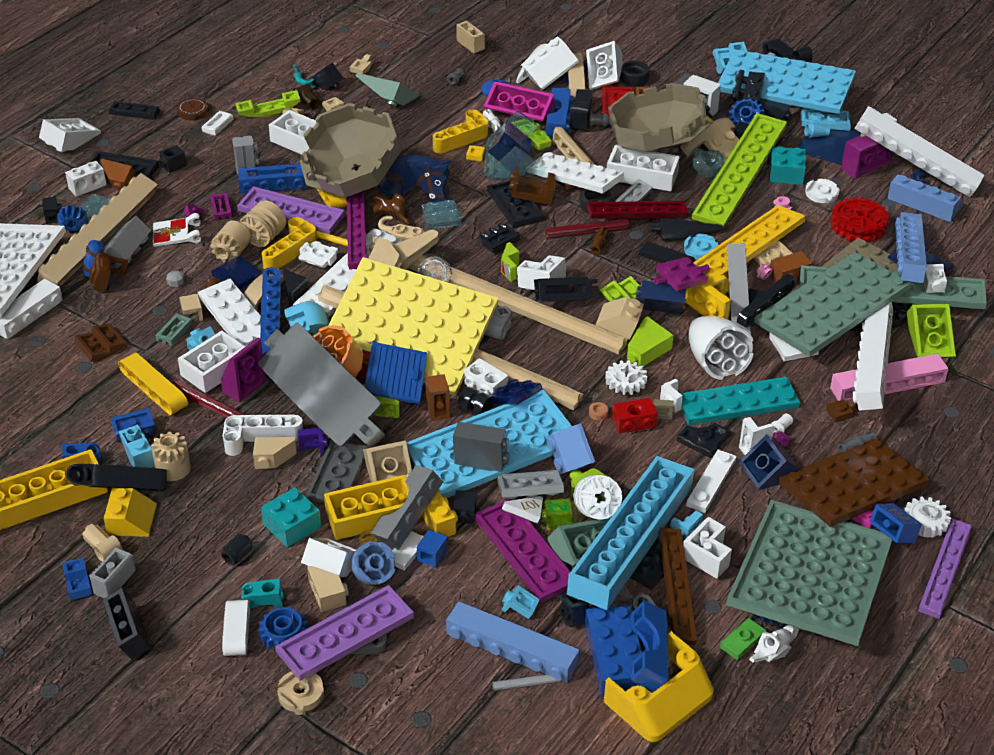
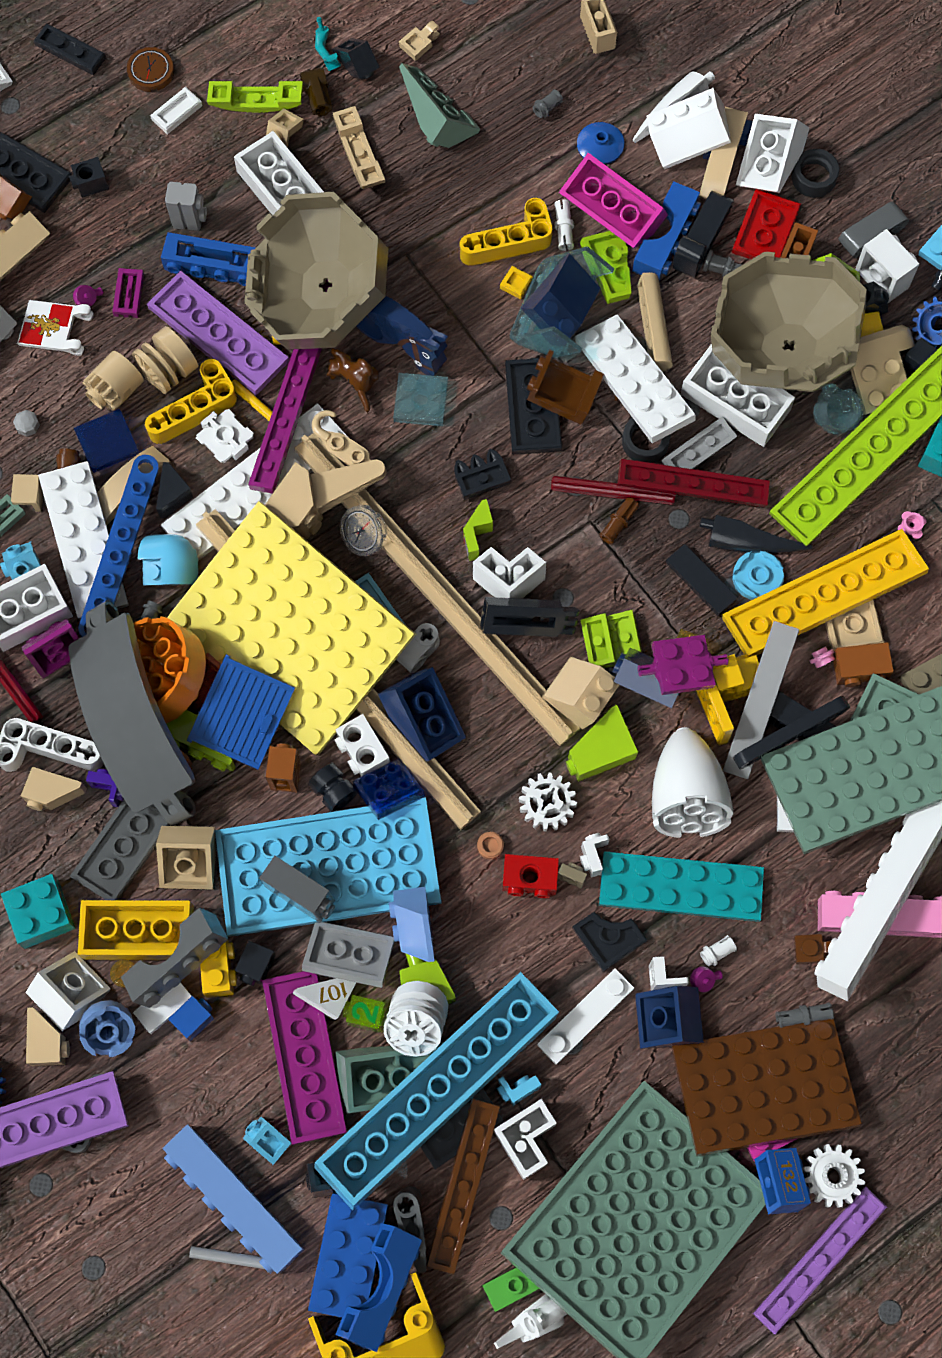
camera: 20 degrees right, 30 degrees up
none -> dark blue slope [378,667,466,761]

